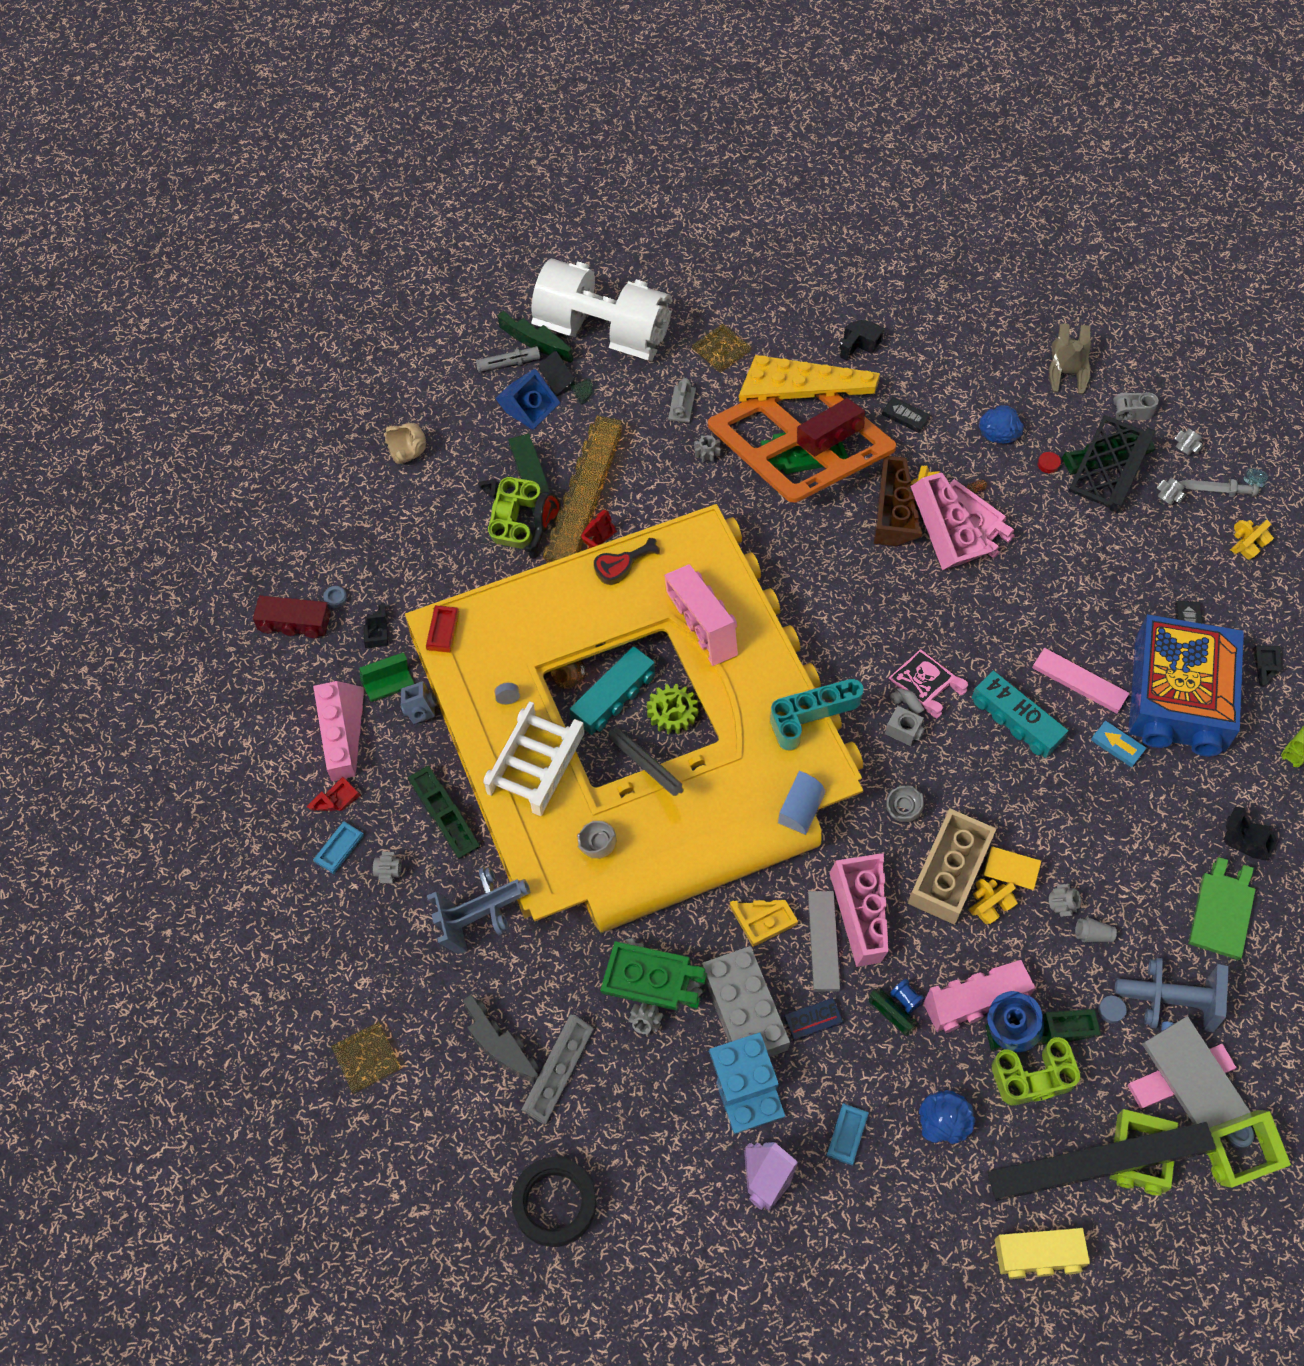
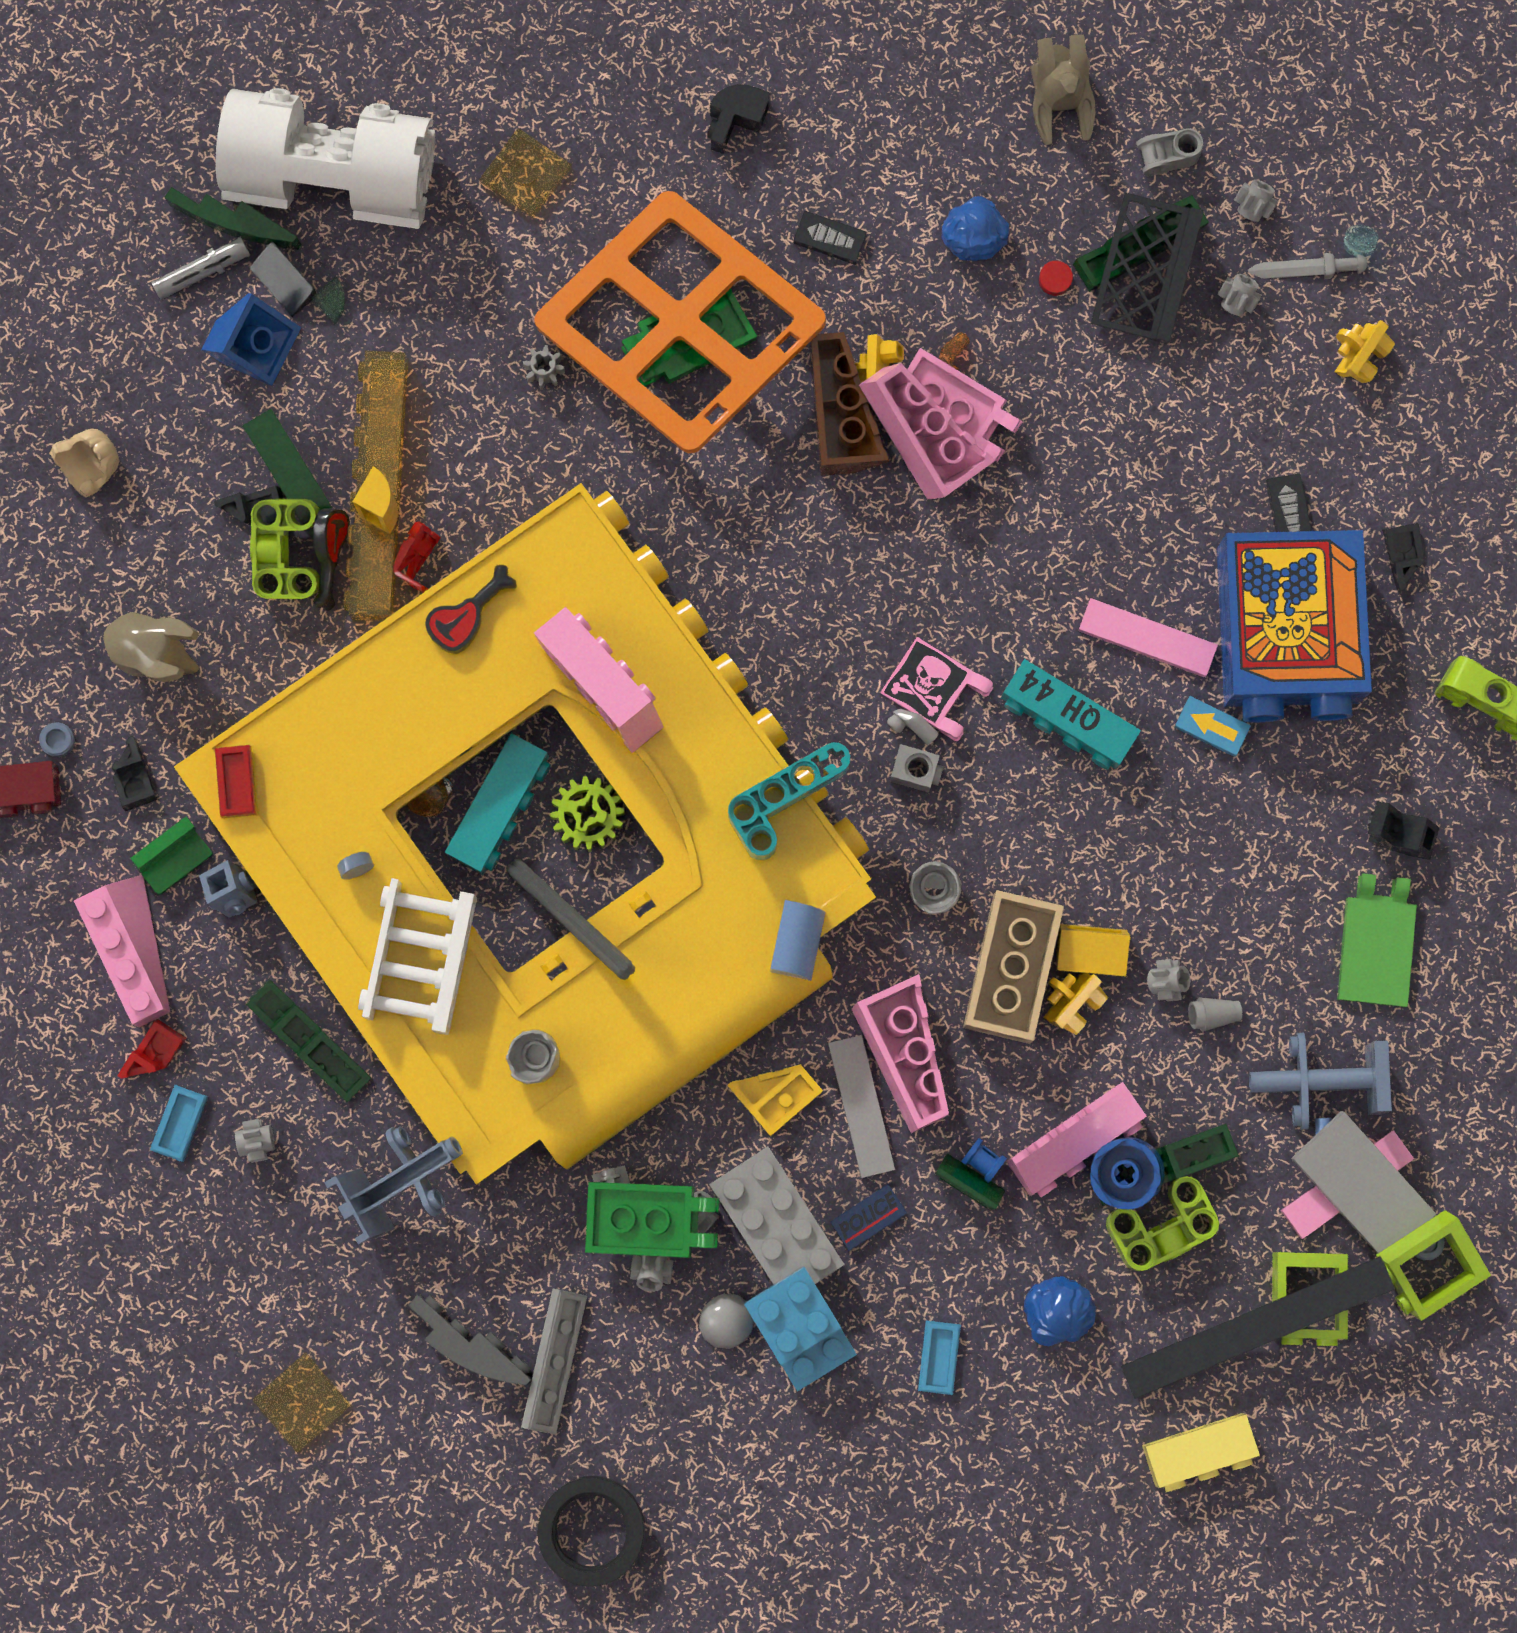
camera: 15 degrees left, 20 degrees up
light grey hinge [668,378,696,423] -> none
yellow wing [739,355,880,402] -> none
lavender wedge [744,1143,798,1211] -> none
dark red brick [797,398,865,457] -> none
sand blue tile [1098,996,1127,1024] -> none
none -> dark tan piece [103,612,199,682]
none -> yellow brick [352,466,398,534]
none -> light grey hair [699,1293,754,1349]

